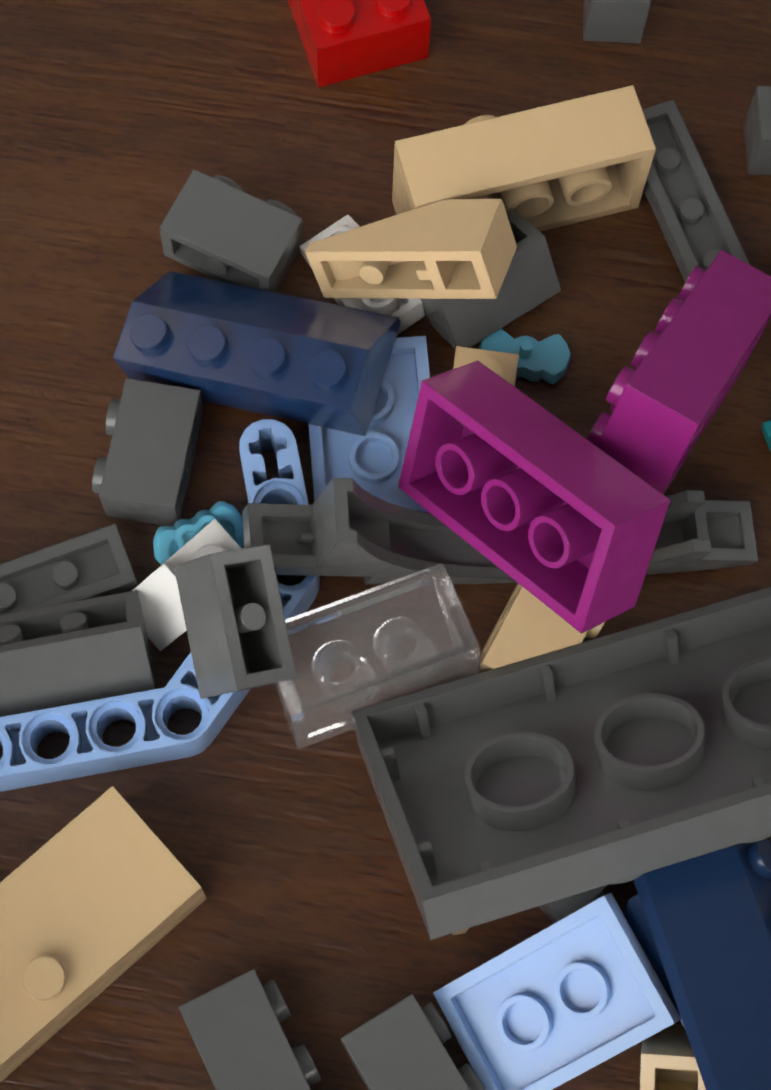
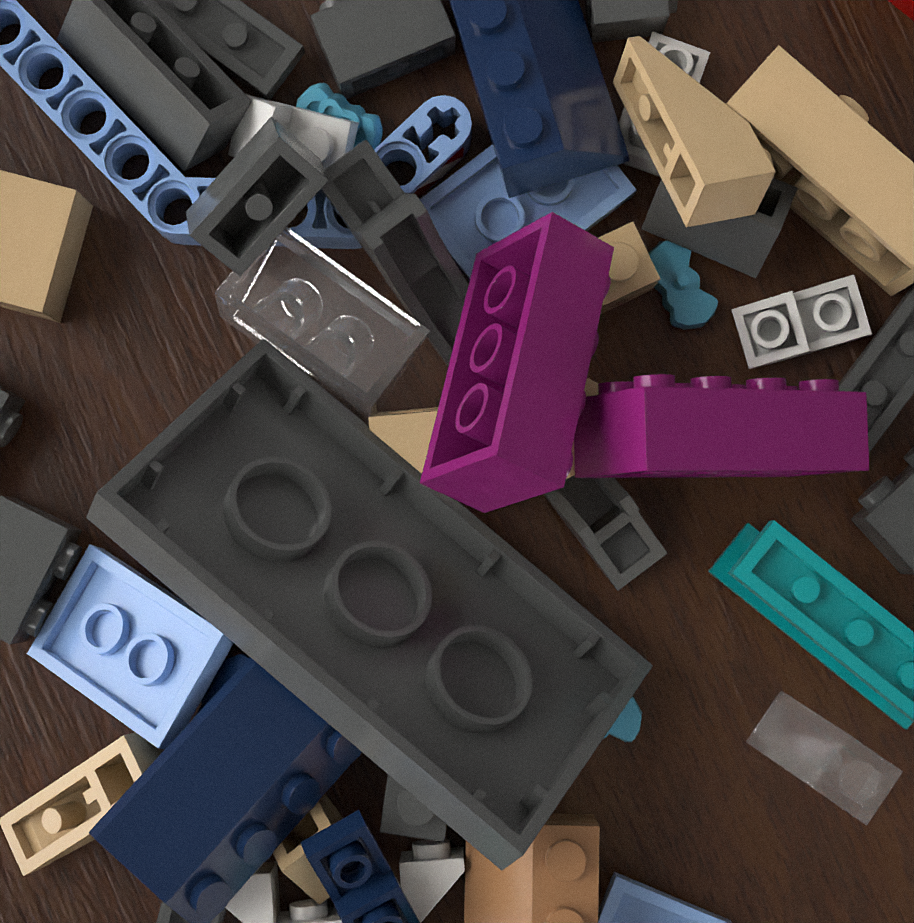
camera: 60 degrees right, 15 degrees up
none -> white slope [732,275,872,369]

